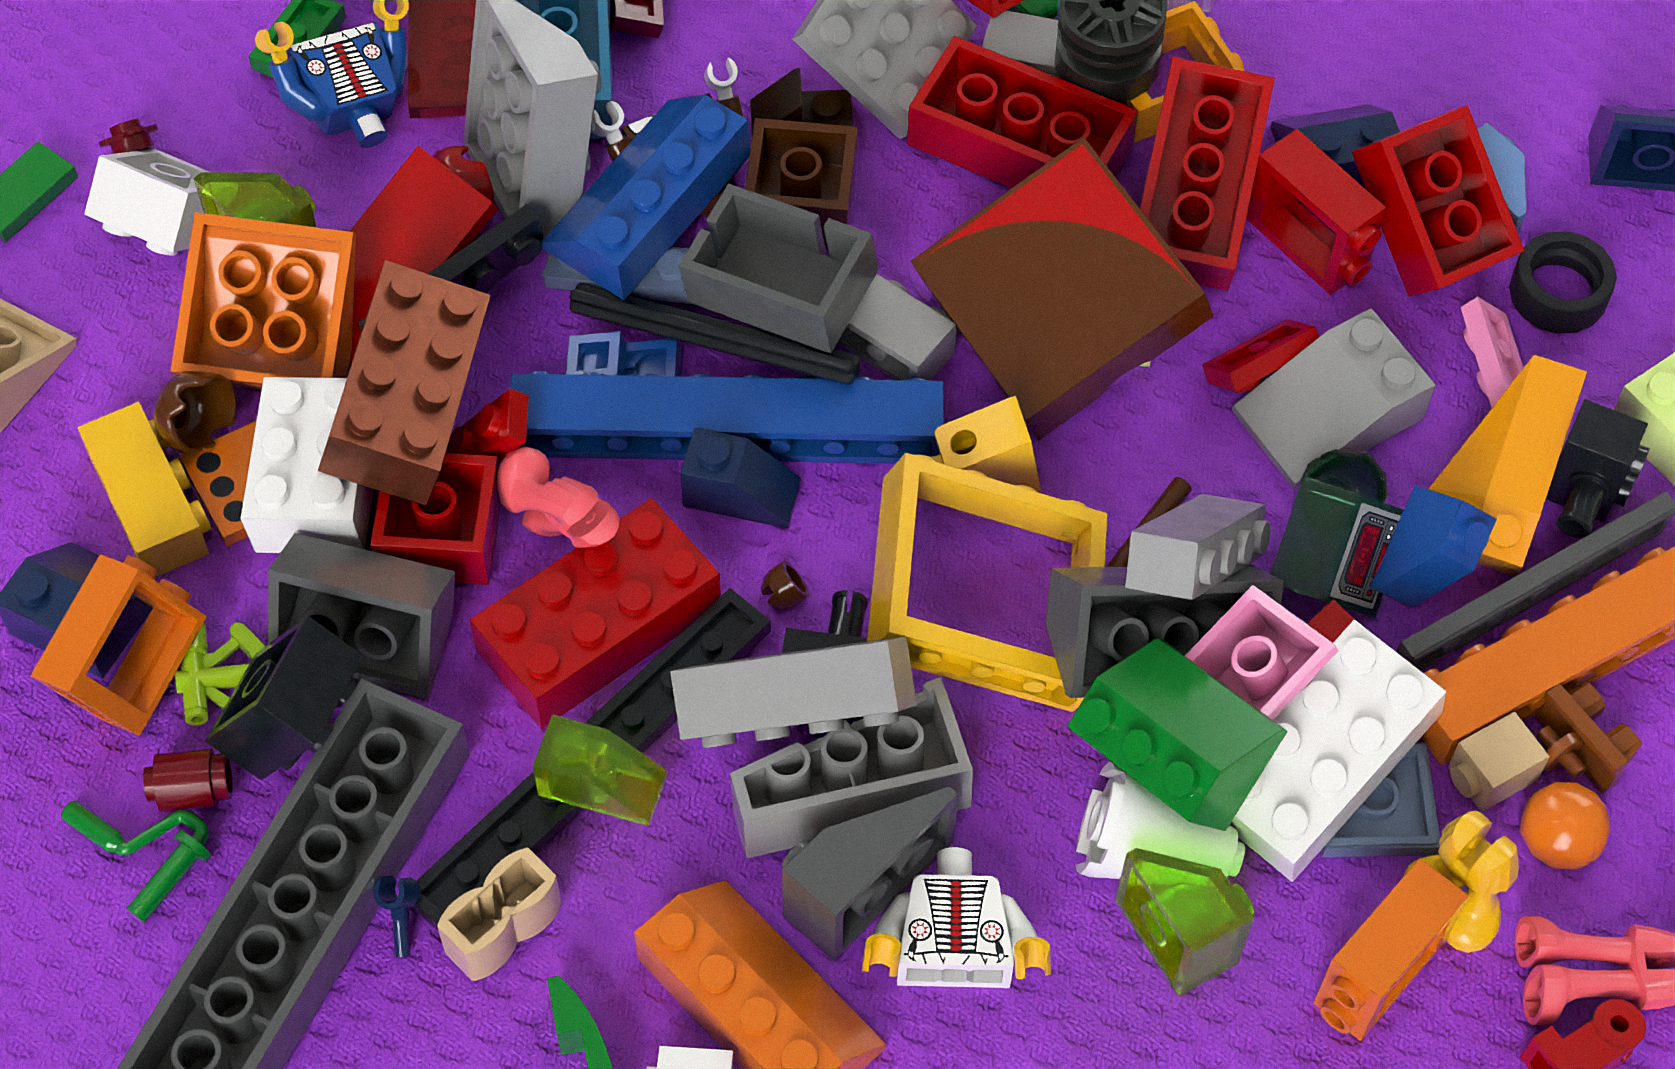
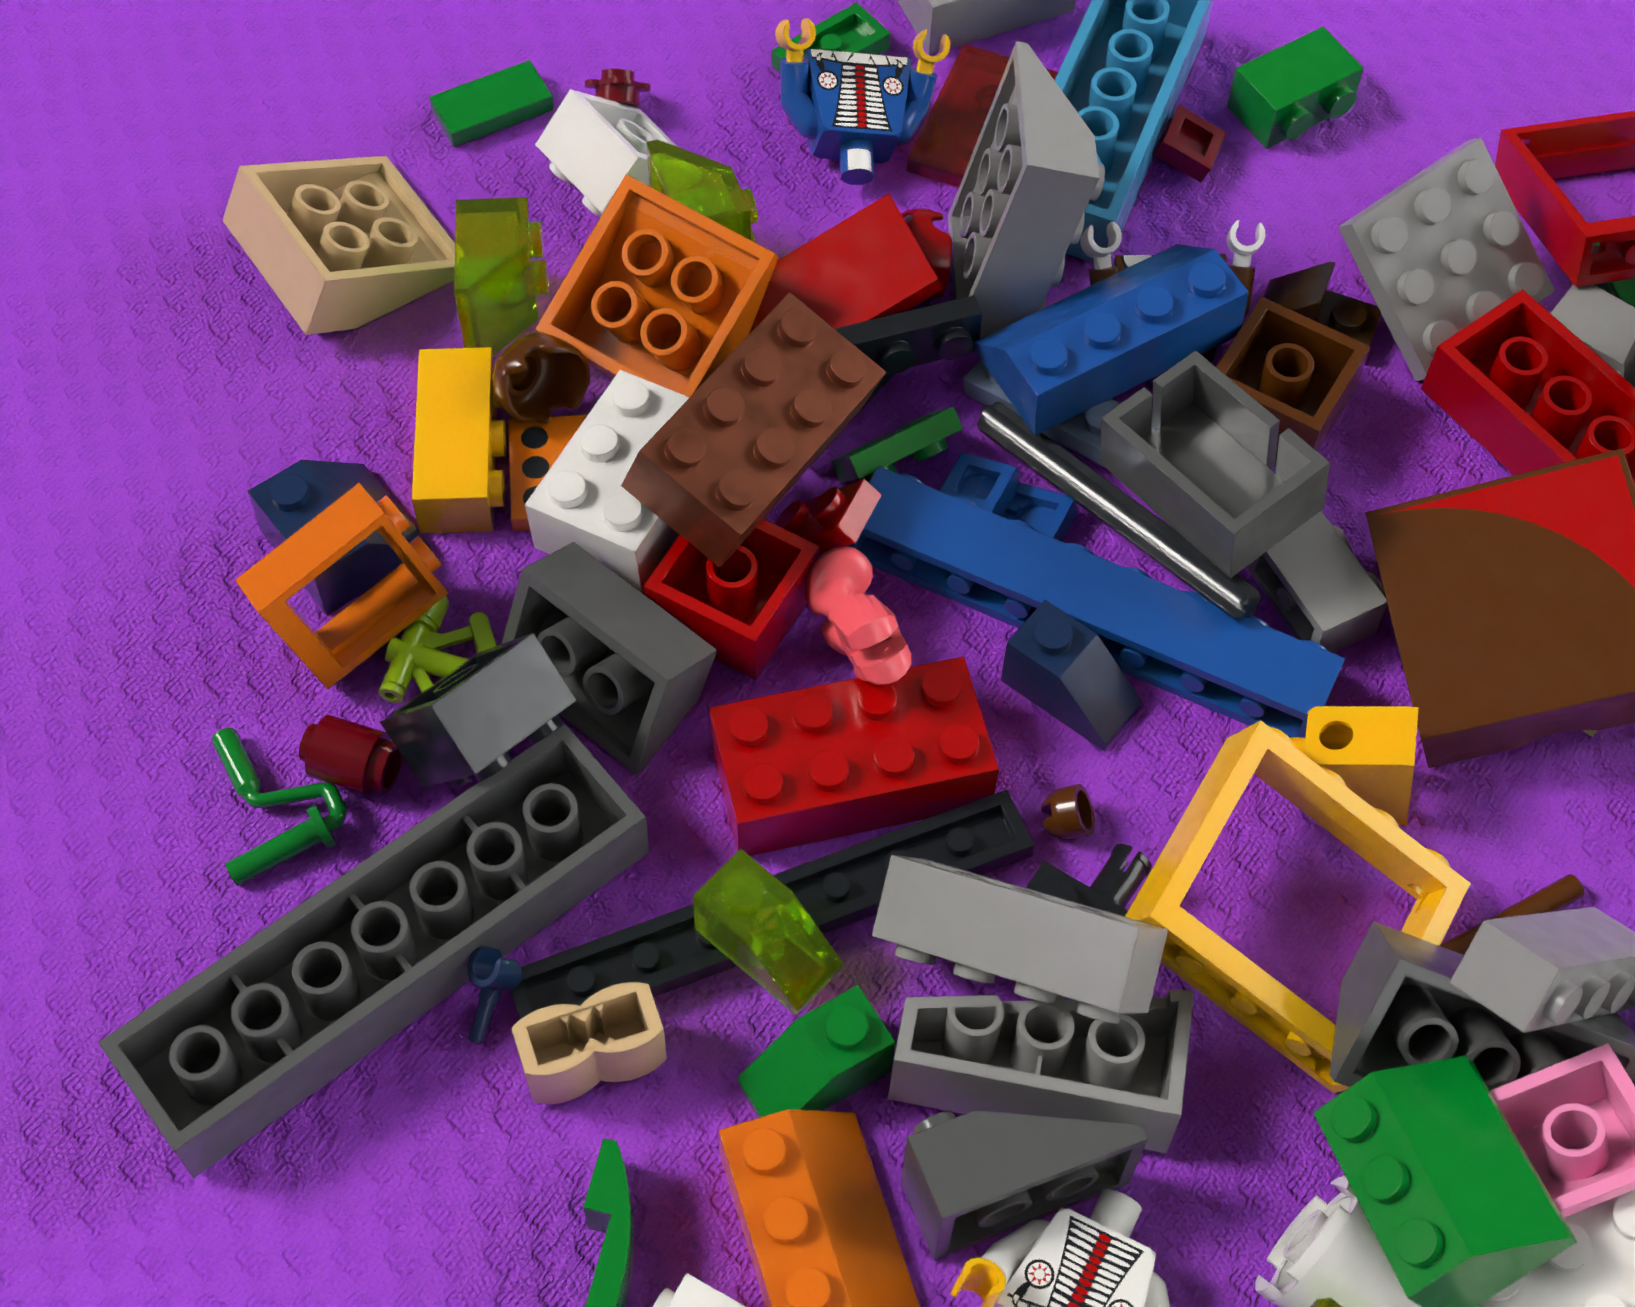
camera: 25 degrees right, 0 degrees up
none -> clear neon green slope [454,197,549,356]
none -> green slope [737,985,895,1118]
none -> green plate [831,407,963,483]

